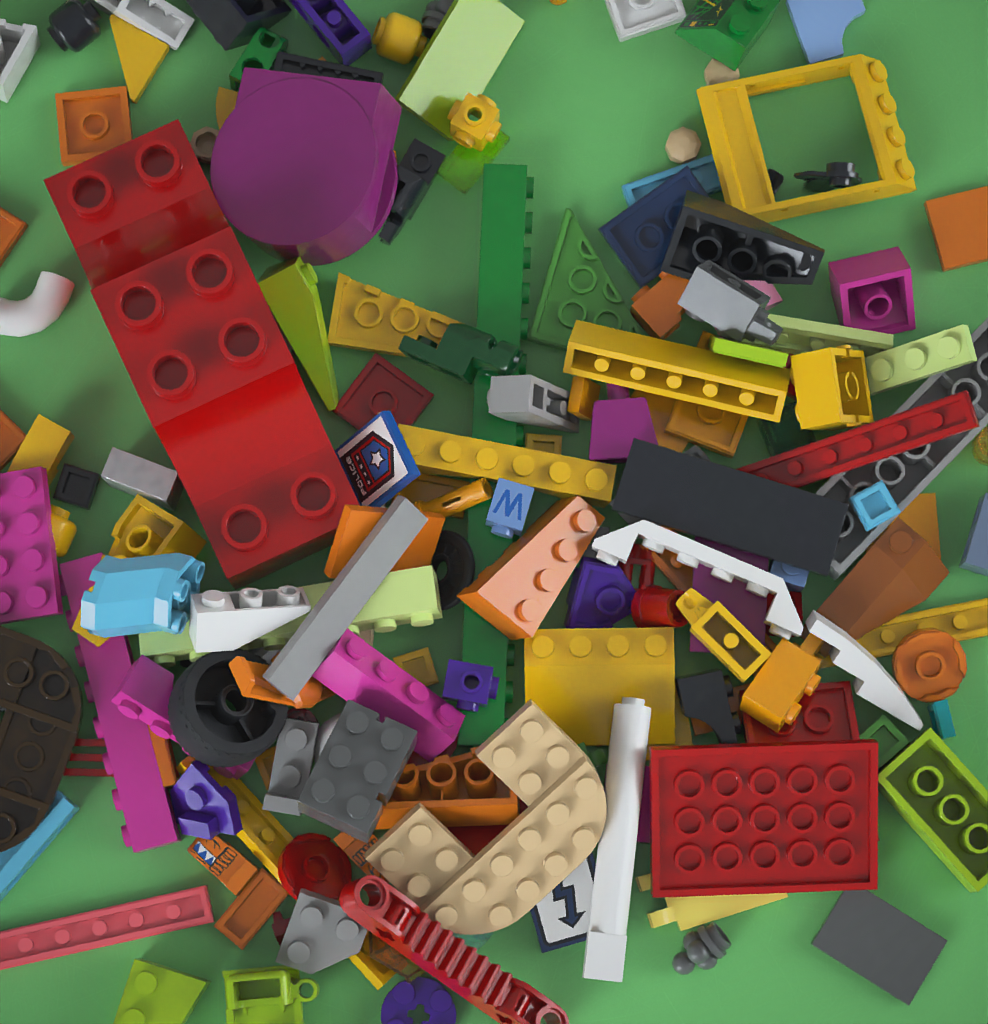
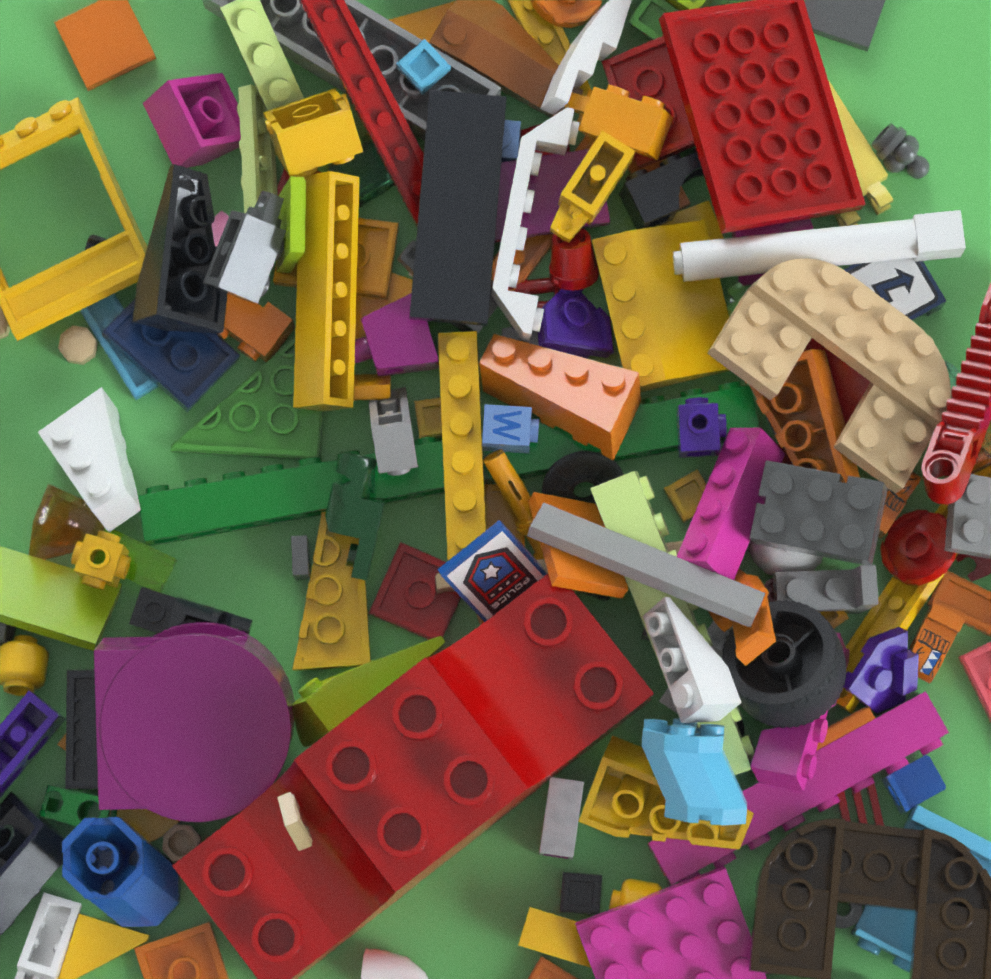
camera: 100 degrees left, 0 degrees up
black plate [794,162,862,192] -> none
none -> clear orange slope [29,484,105,560]
none -> white wedge [38,387,141,532]
none -> blue brick [62,817,181,927]
none -> tan tile [277,792,313,851]
none -> dark grey tile [291,535,311,580]
none -> blue bracket [881,755,946,814]

